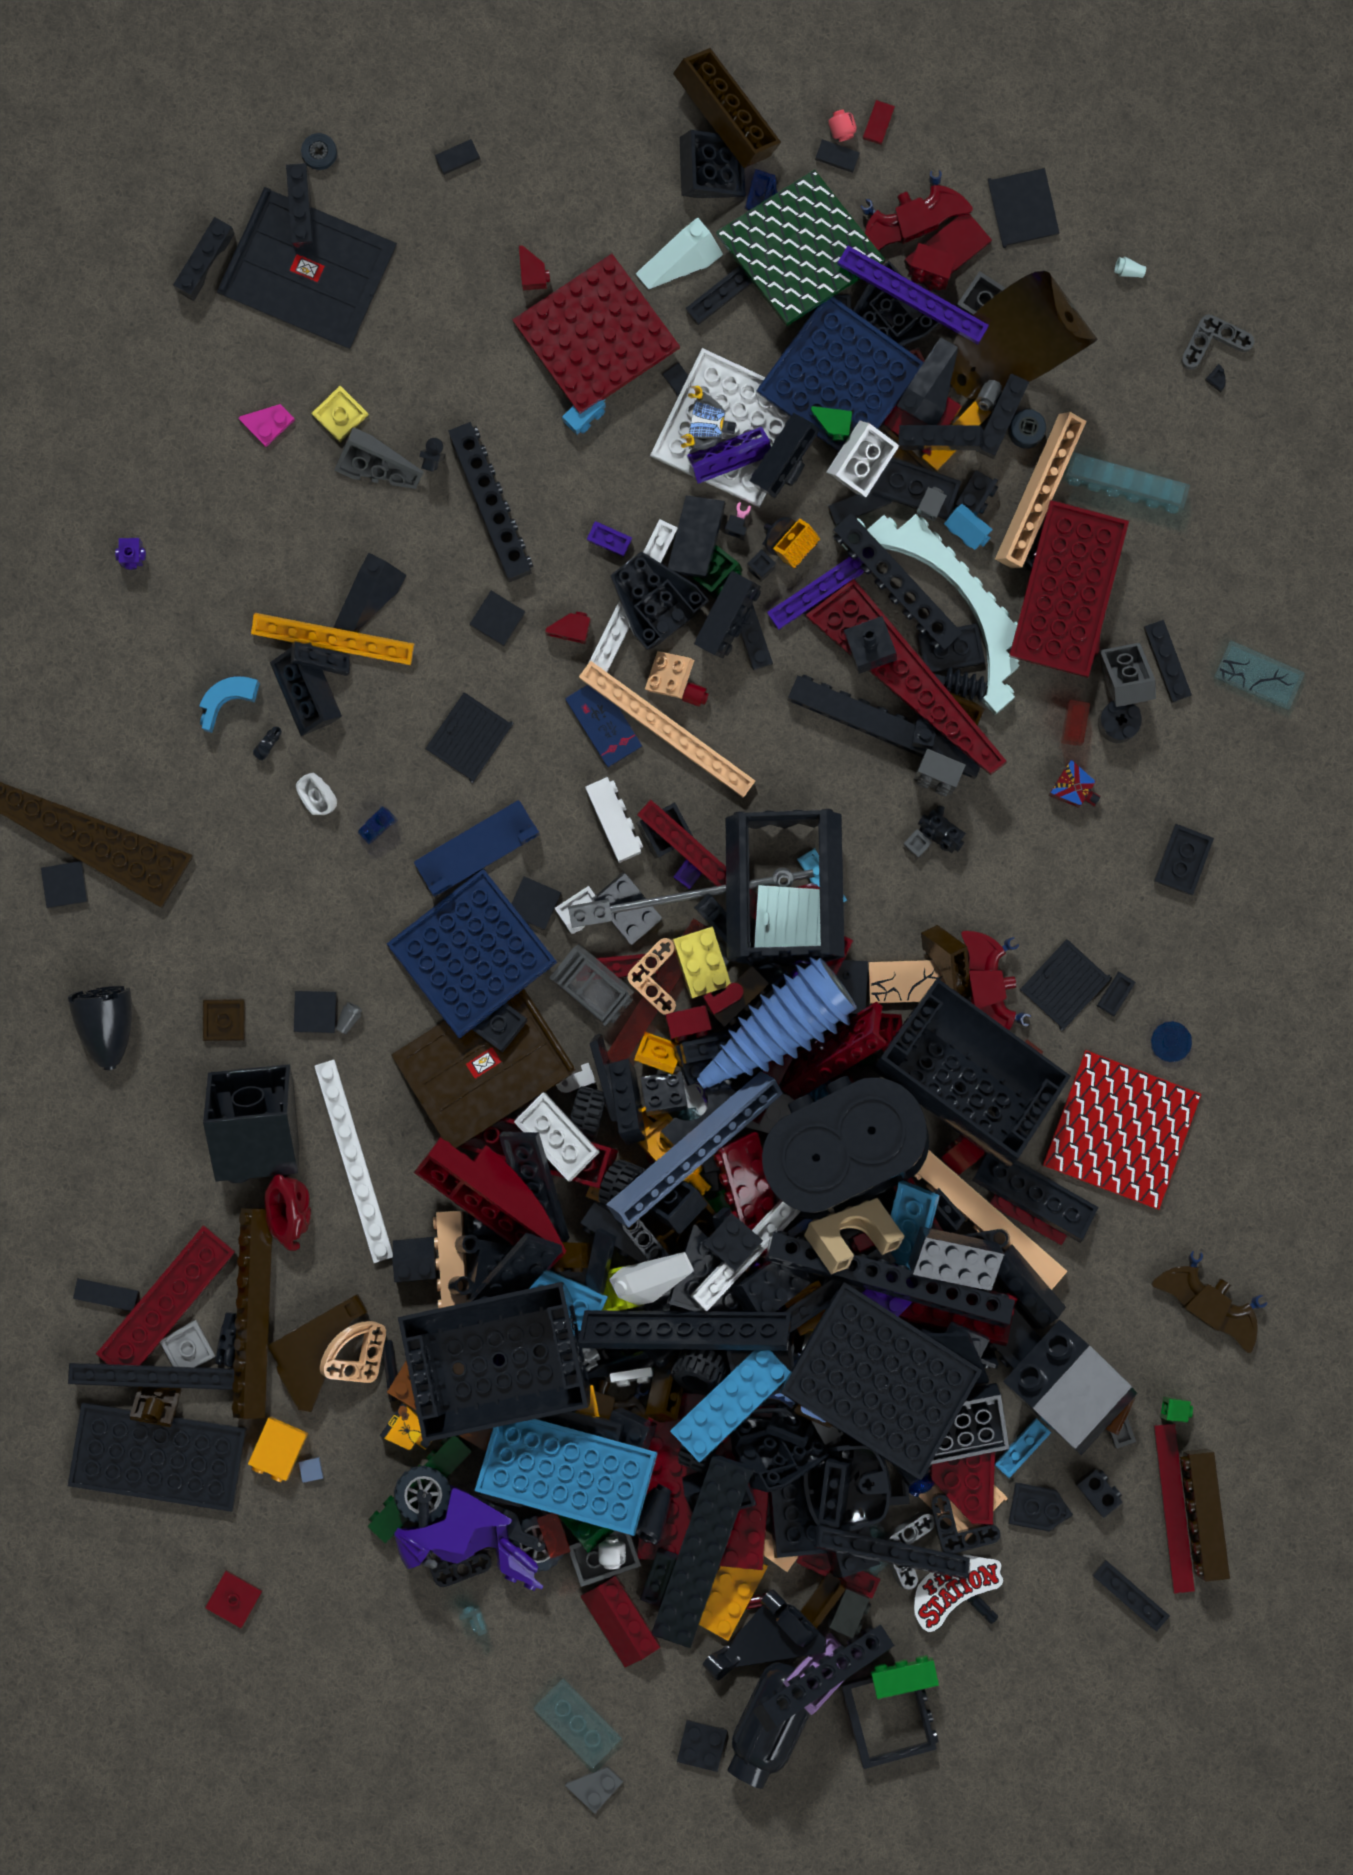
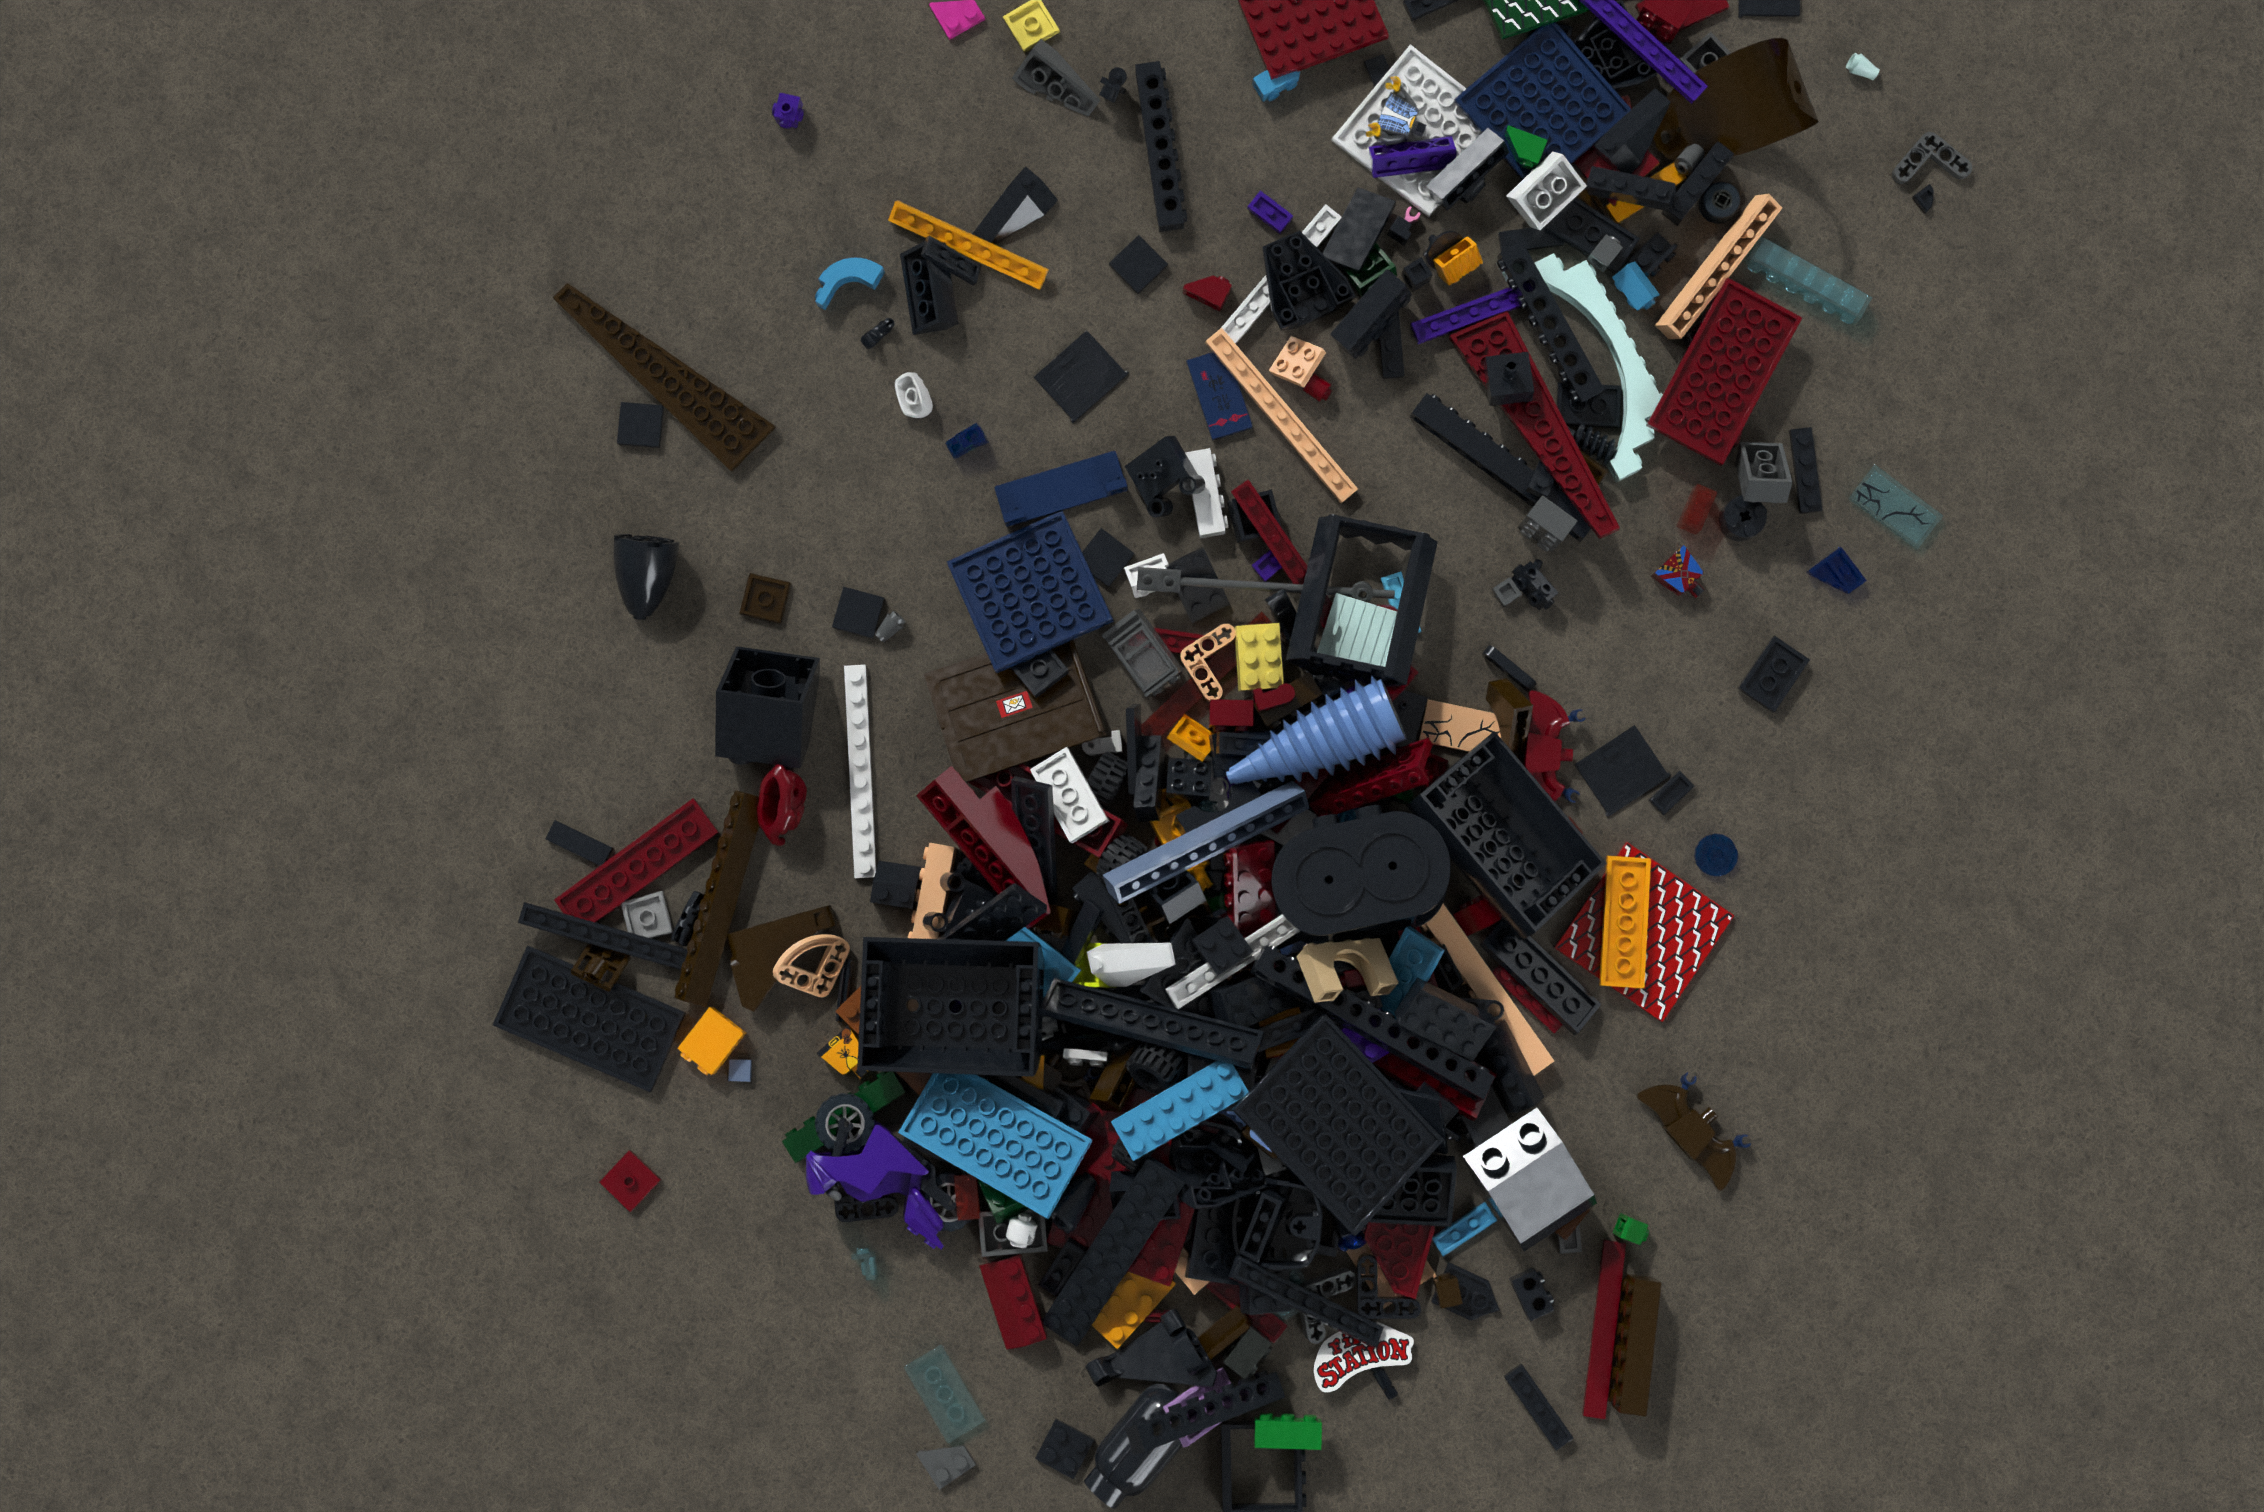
camera: 20 degrees right, 0 degrees up
none -> black piece [1124,436,1205,517]
none -> dark brown brick [1433,1273,1463,1309]
none -> black beam [1482,645,1537,692]
none -> light orange plate [1599,856,1651,988]
none -> clear blue wing [1806,547,1867,594]

